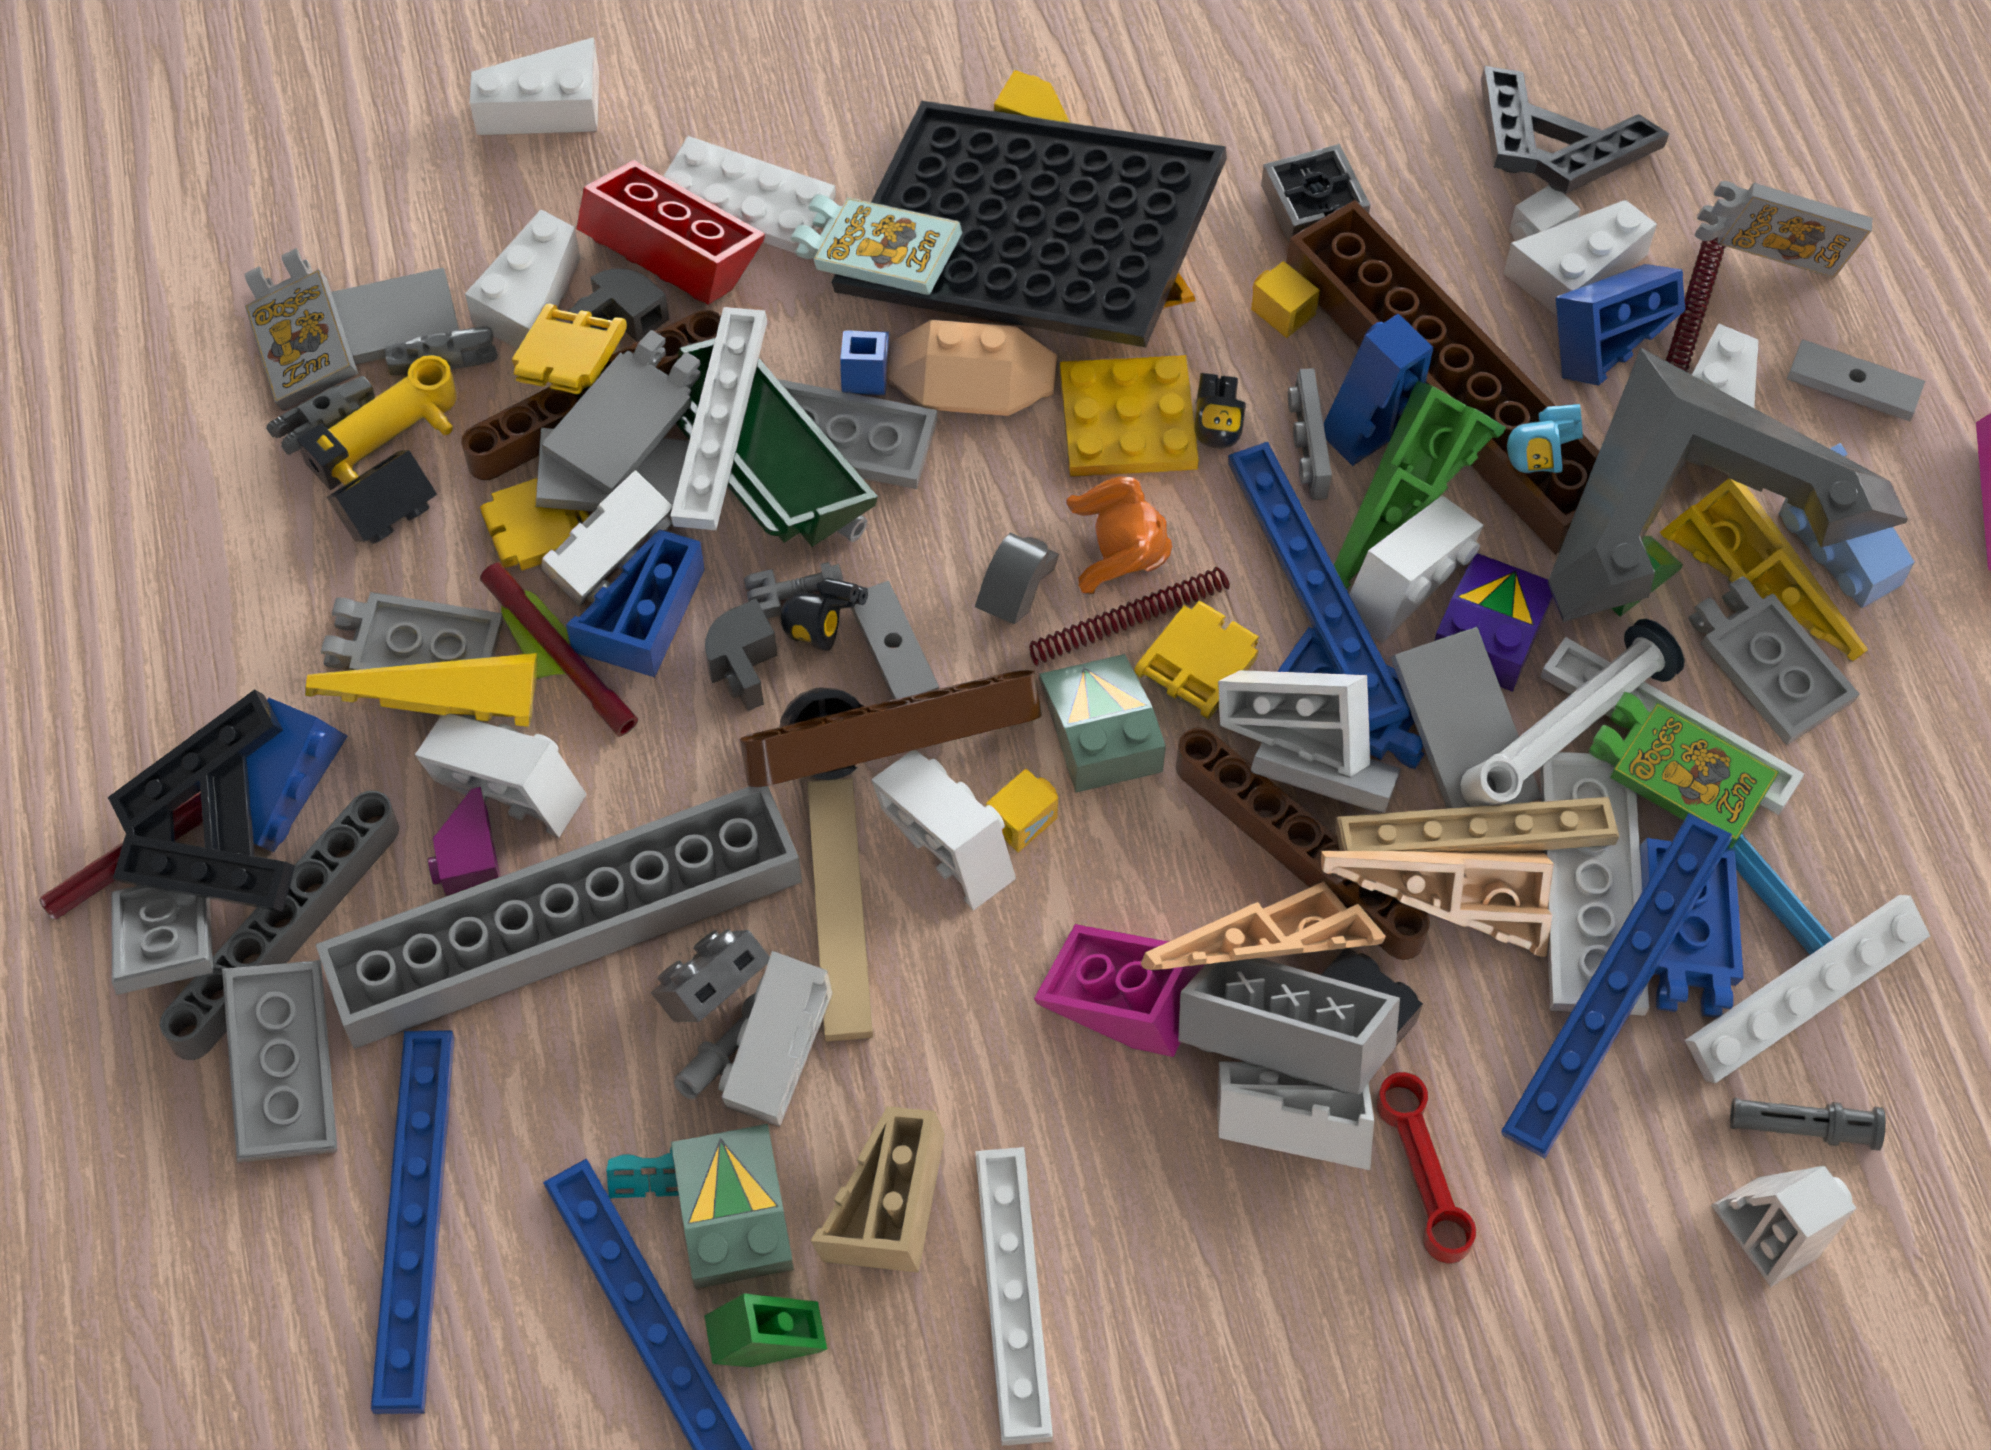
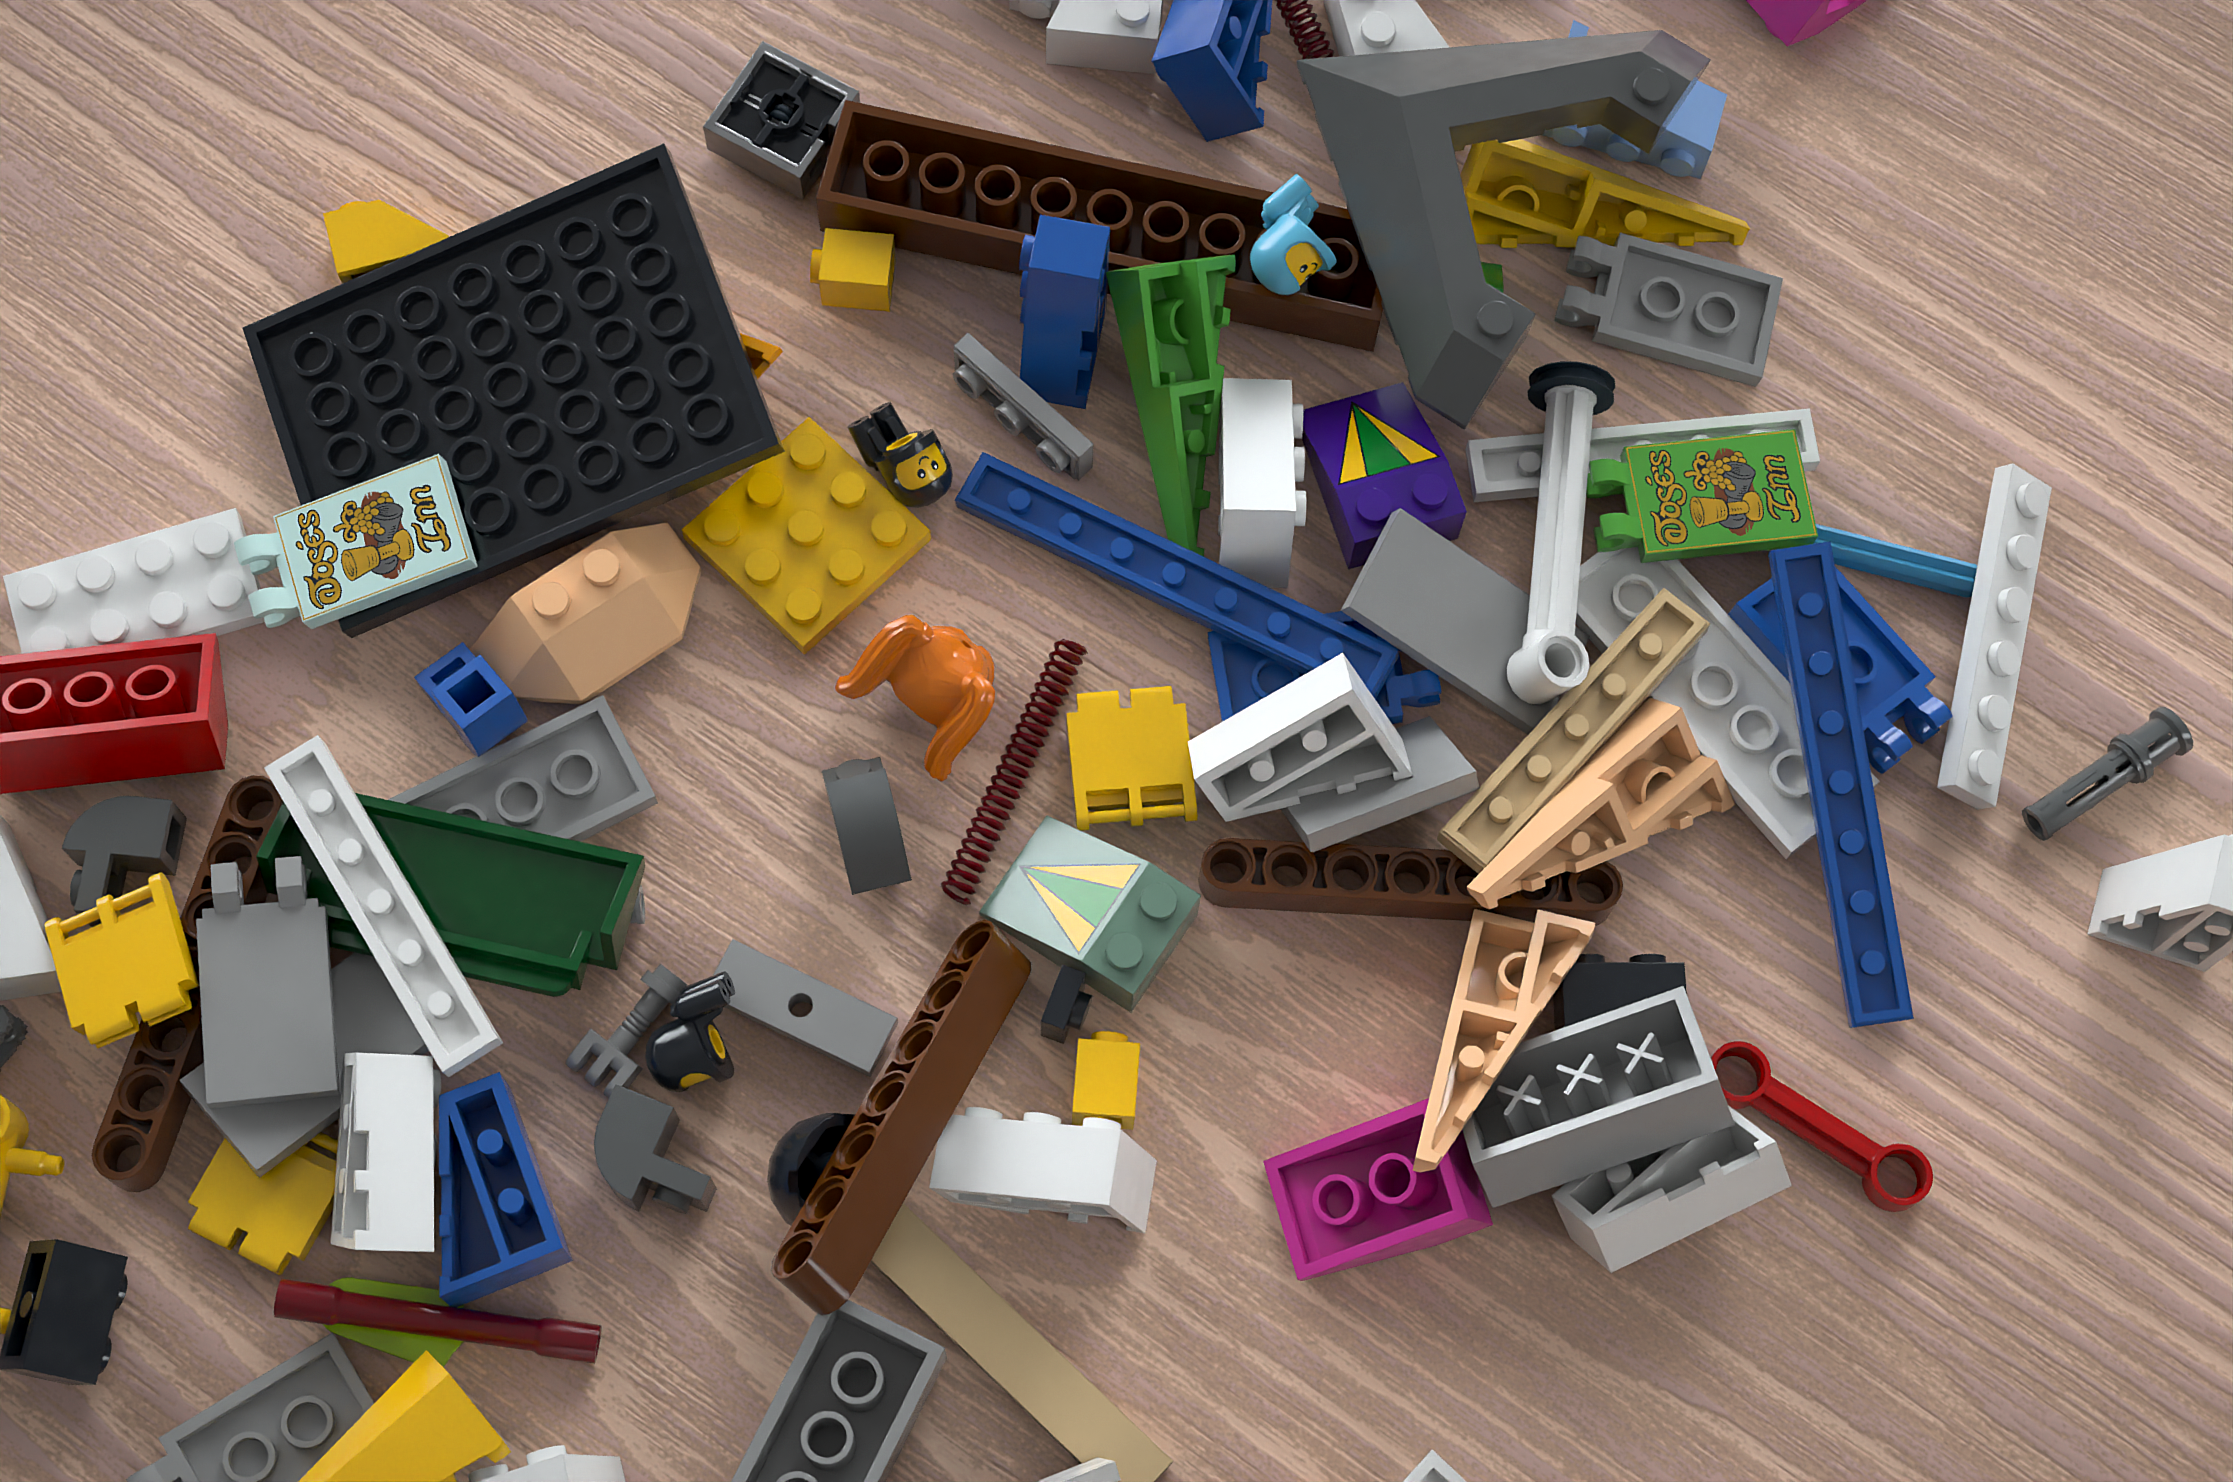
camera: 45 degrees left, 10 degrees up
none -> black plate [1041,964,1093,1044]

